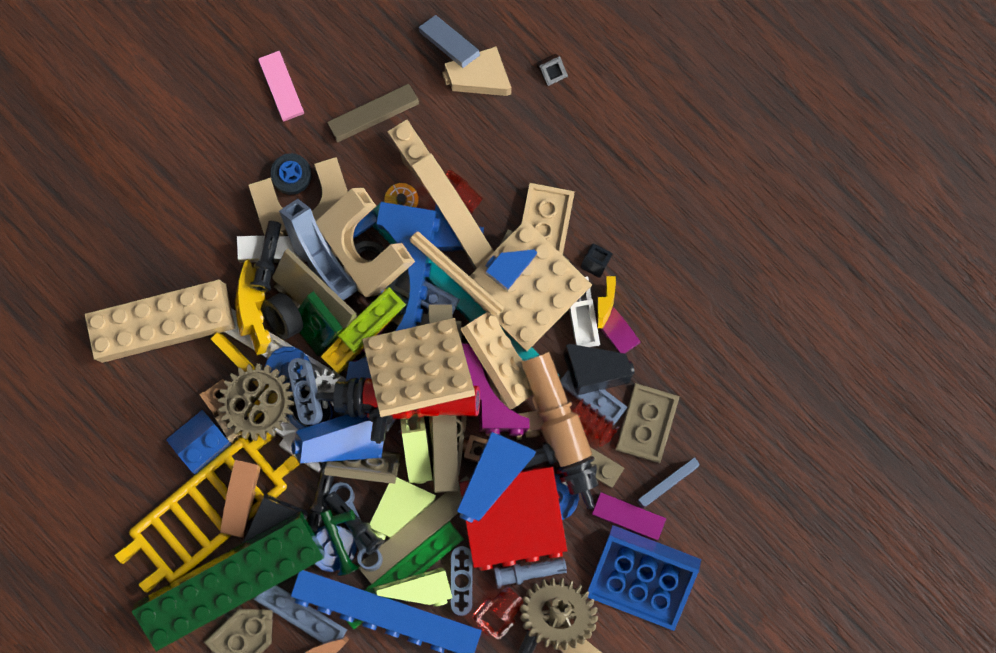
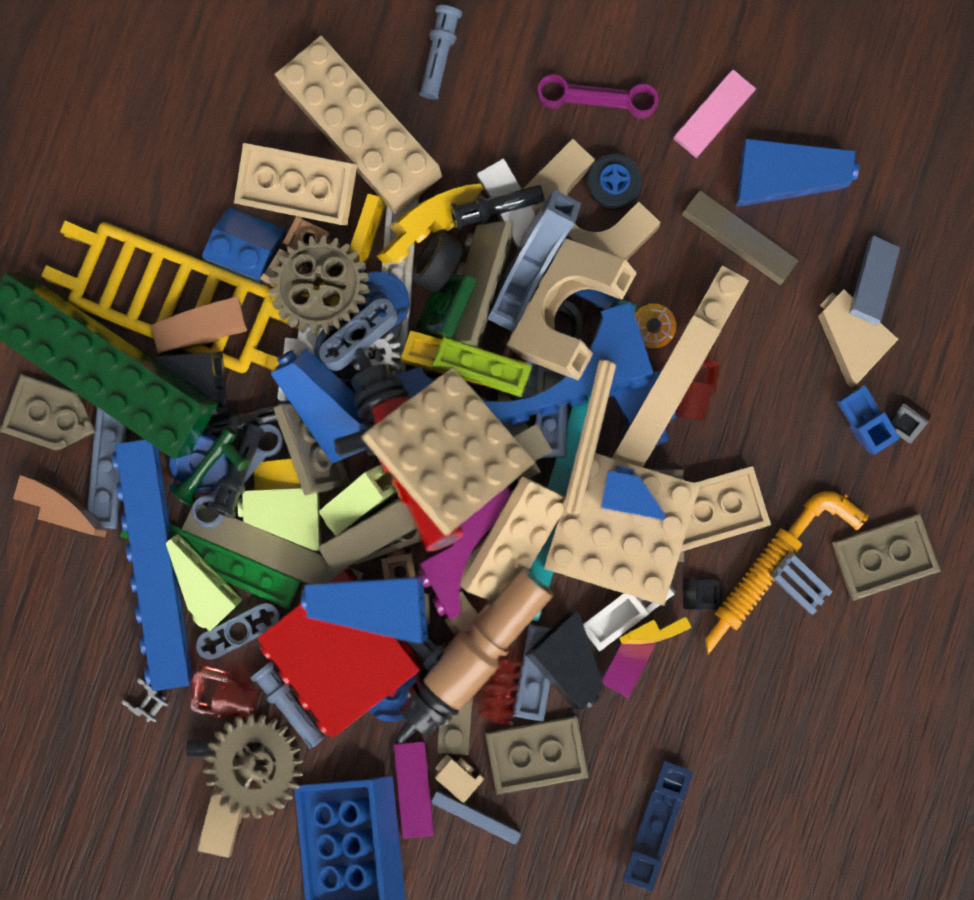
camera: 70 degrees right, 5 degrees up
none -> tan plate [234,143,357,225]
none -> yellow slope [254,459,302,490]
none -> sand blue pin [419,5,462,100]
none -> tan brick [435,754,484,803]
none -> magenta piece [538,75,658,118]
none -> dark blue slope [622,761,693,892]
none -> light orange piece [705,491,869,655]
none -> blue slope [736,139,859,206]
none -> sand blue tile [769,552,833,615]
none -> dark tan tile [831,513,940,601]
none -> blue brick [836,385,900,455]

